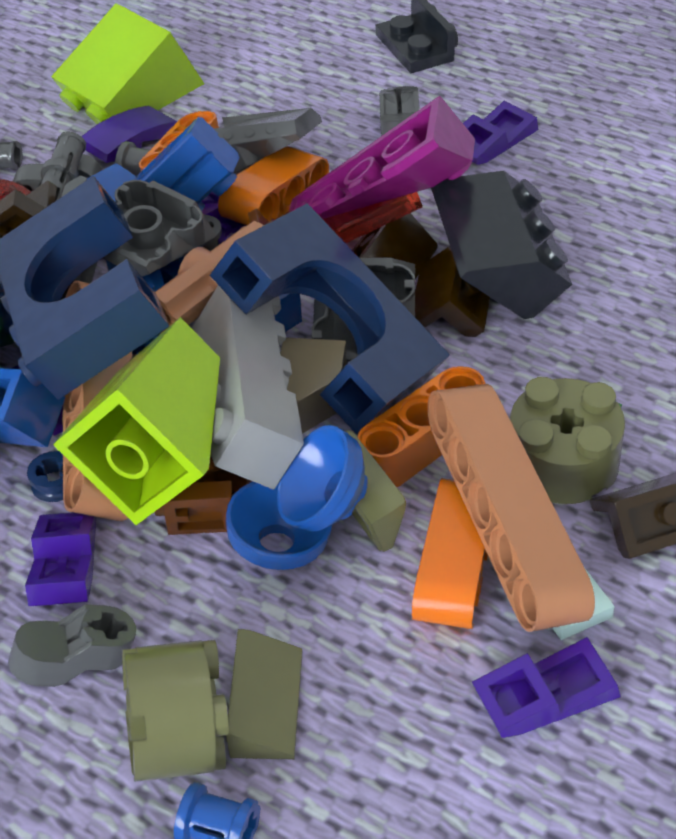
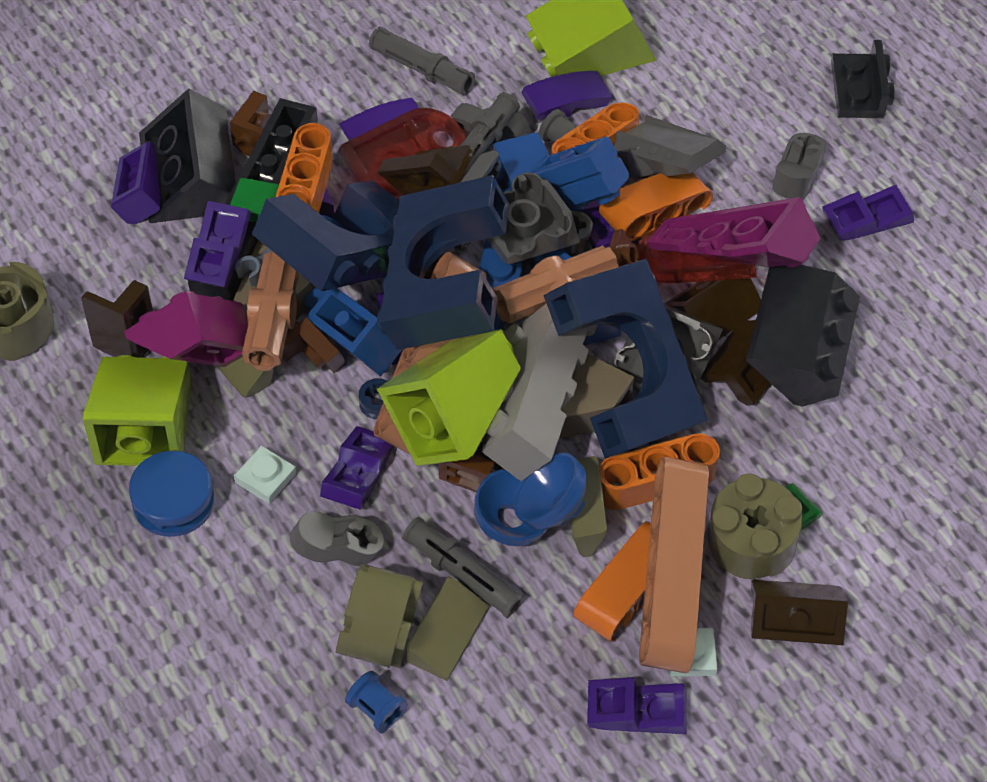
camera: 20 degrees right, 10 degrees up
none -> dark grey pin [402,517,525,619]

